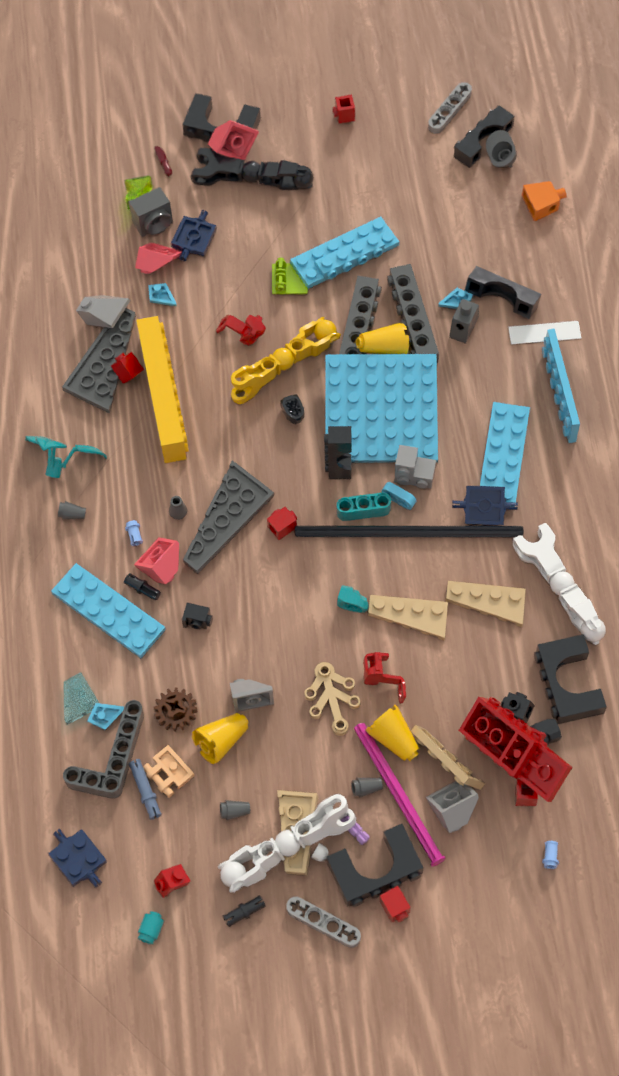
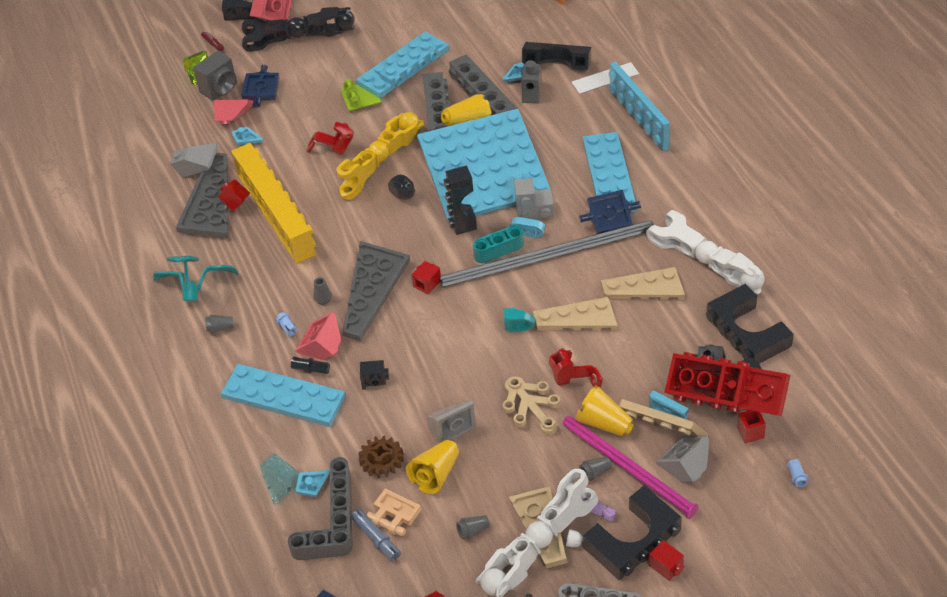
camera: 15 degrees left, 15 degrees down
none -> medium azure tile [649,390,689,420]

